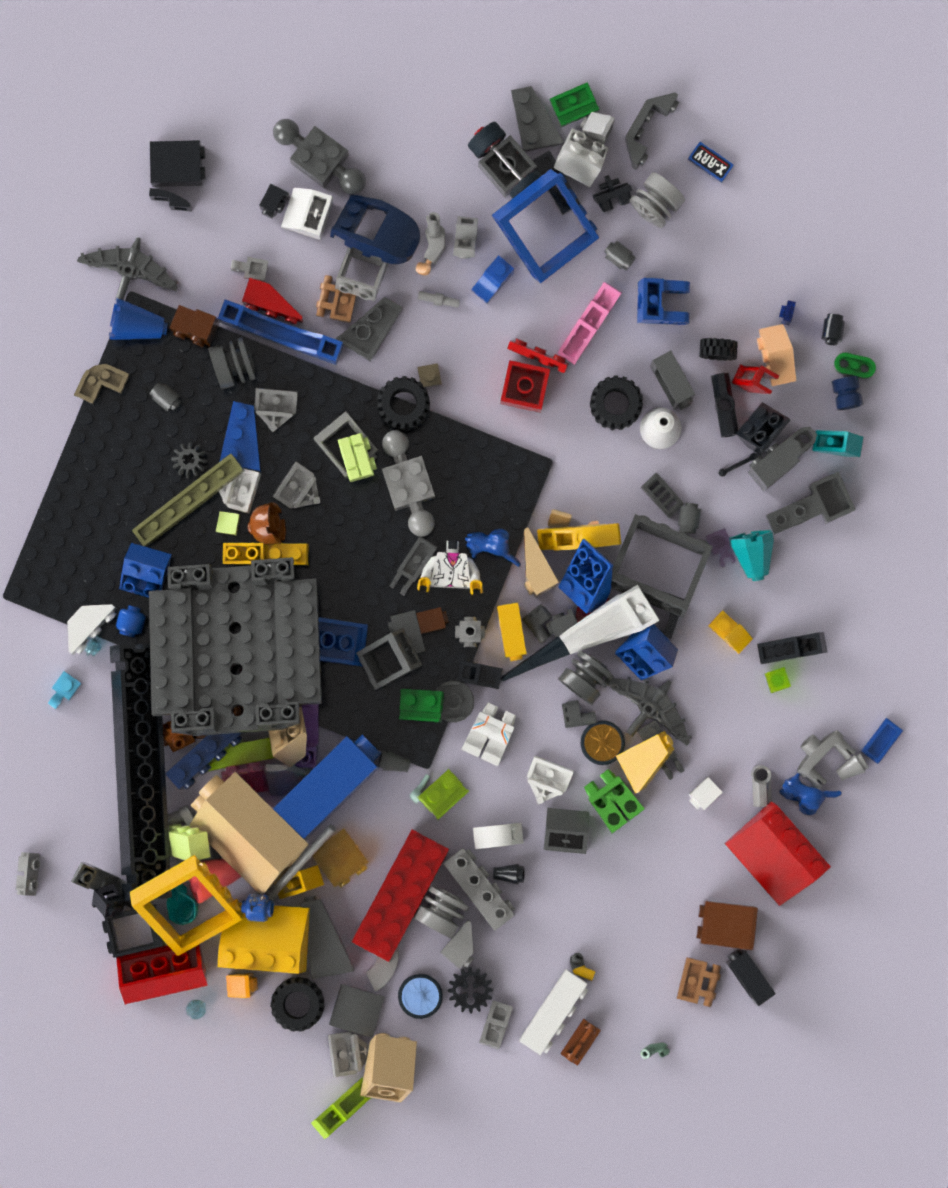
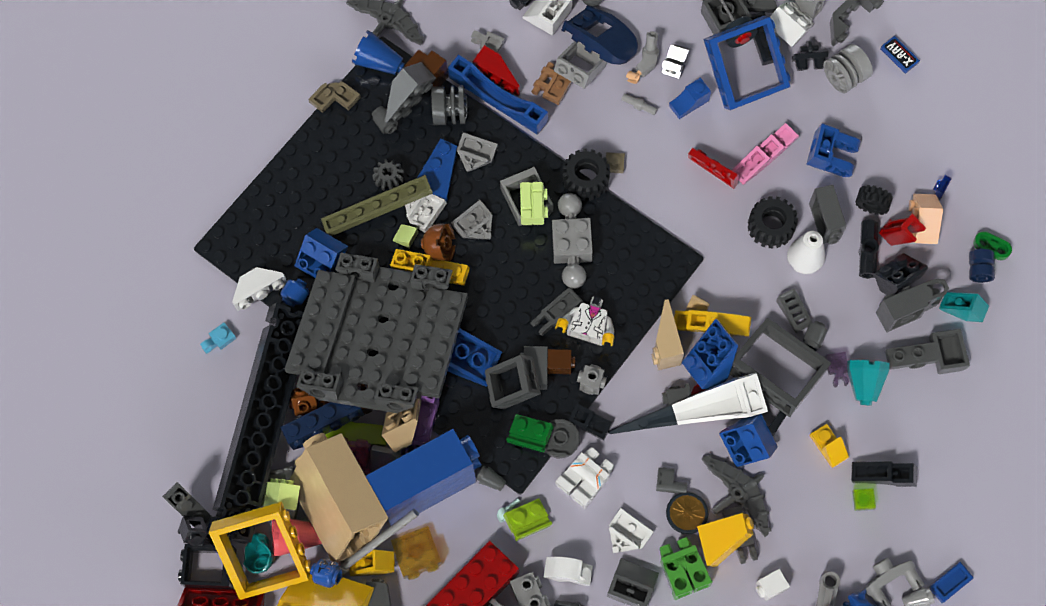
camera: 20 degrees right, 15 degrees down
light grey hinge [15,852,40,896] -> none
clear light blue plate [84,638,102,657] -> none
dark grey wing [336,297,403,362] -> none
blue animal [465,529,521,567] -> none
yellow slope [497,603,526,661] -> none
red brick [500,360,550,413] -> none
dark grey piece [522,604,552,644] -> none
dark grey wheel [558,651,614,705] -> none
dark grey brick [604,241,636,271] -> none
black hinge [718,453,758,477] -> none
black brick [821,314,845,346] -> none
none -> dark grey slope [385,62,436,123]

